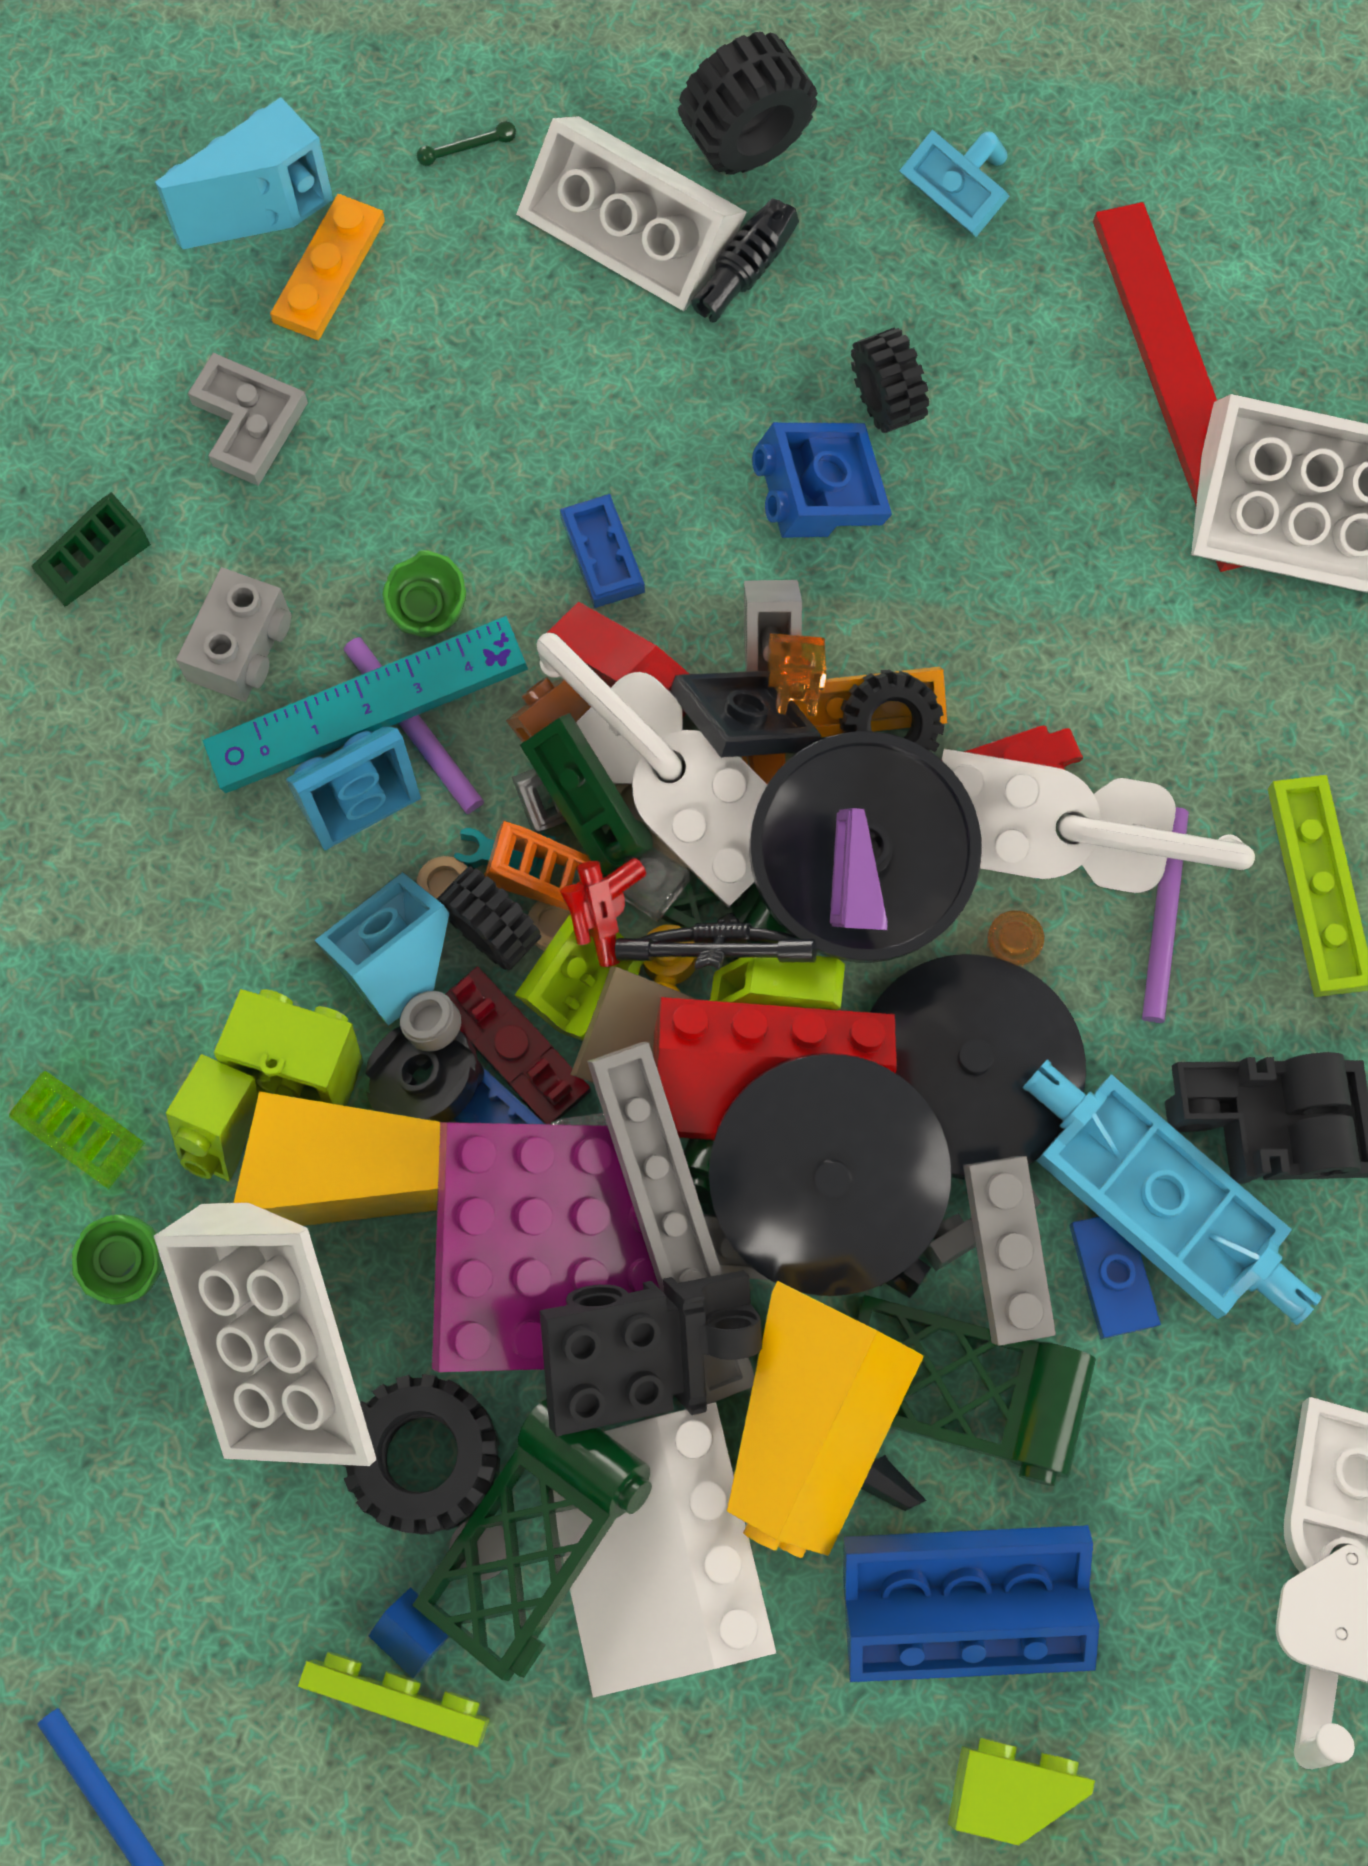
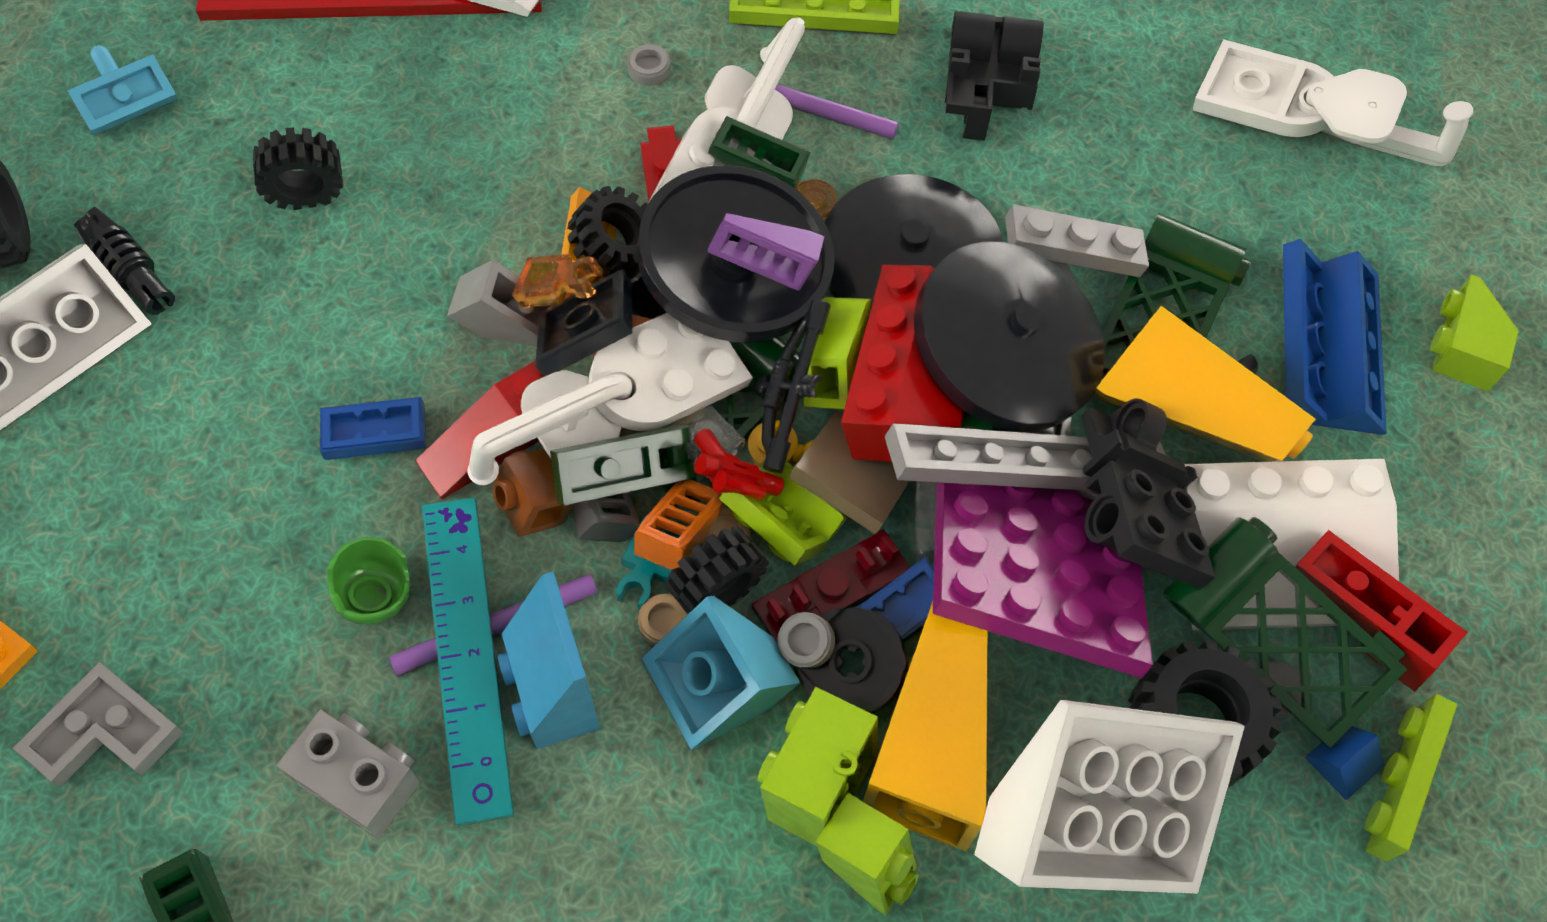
camera: 80 degrees left, 10 degrees down
blue plate [752,422,892,538] -> none
medium azure plate [1022,1060,1322,1325] -> none
blue plate [1069,1216,1161,1340] -> none
none -> light grey tile [627,44,671,86]
none -> dark green slope [708,116,811,189]
none -> red slope [1295,530,1468,692]

